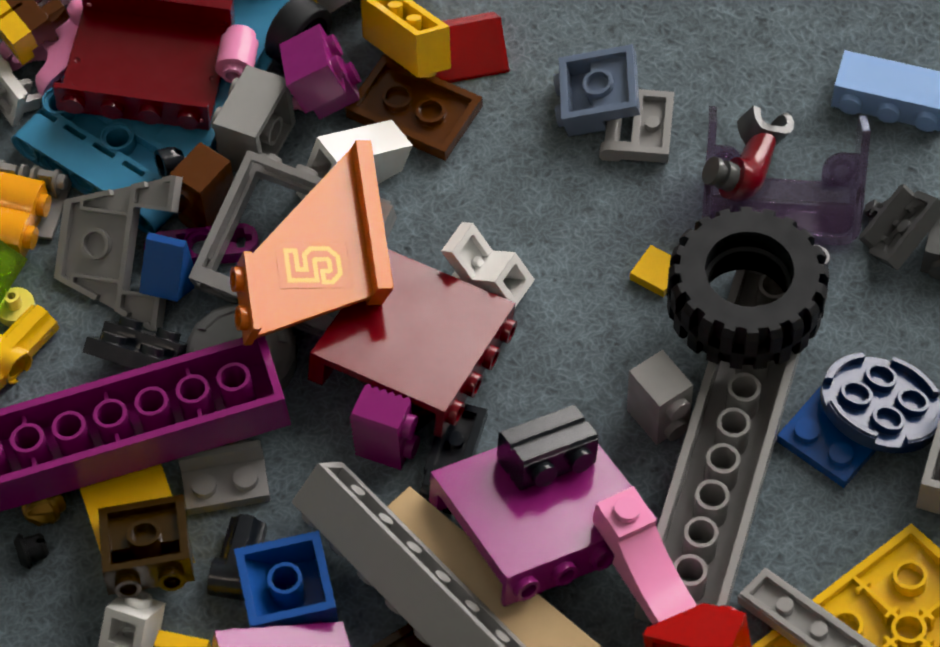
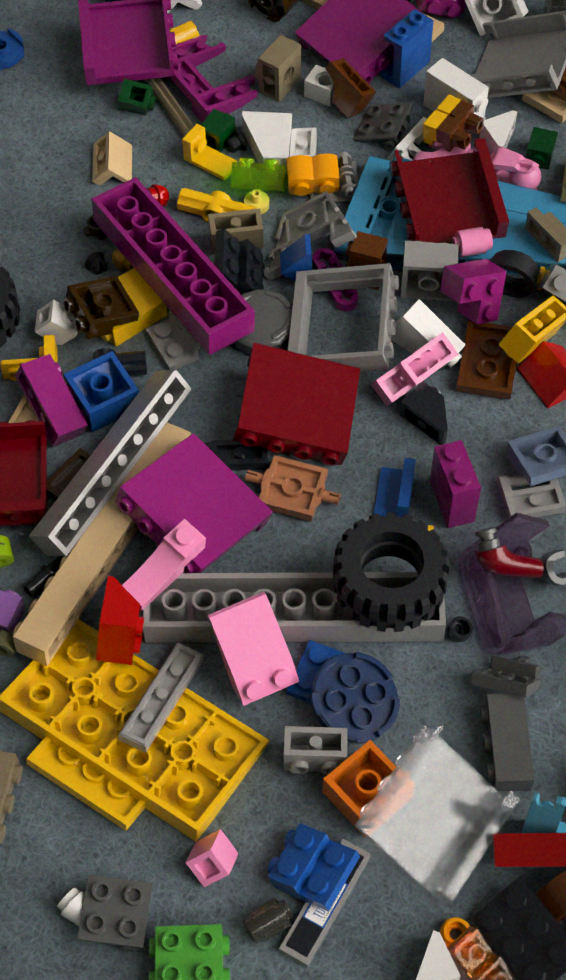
camera: 70 degrees right, 0 degrees up
black hinge [154,147,185,178] -> none
piece [230,140,394,345] -> none
magenta brick [350,384,420,470] -> none
white brick [441,222,535,307] -> none
black brick [497,404,599,491] -> none
light grey brick [627,350,694,445] -> none
none -> dark tan brick [208,208,264,254]
none -> bright pink slope [208,592,299,706]
none -> nougat plate [245,455,341,521]
none -> bright pink slope [371,332,459,406]
none -> blue panel [374,458,416,517]
none -> black slope [400,381,448,445]
none -> magenta brick [430,440,481,528]

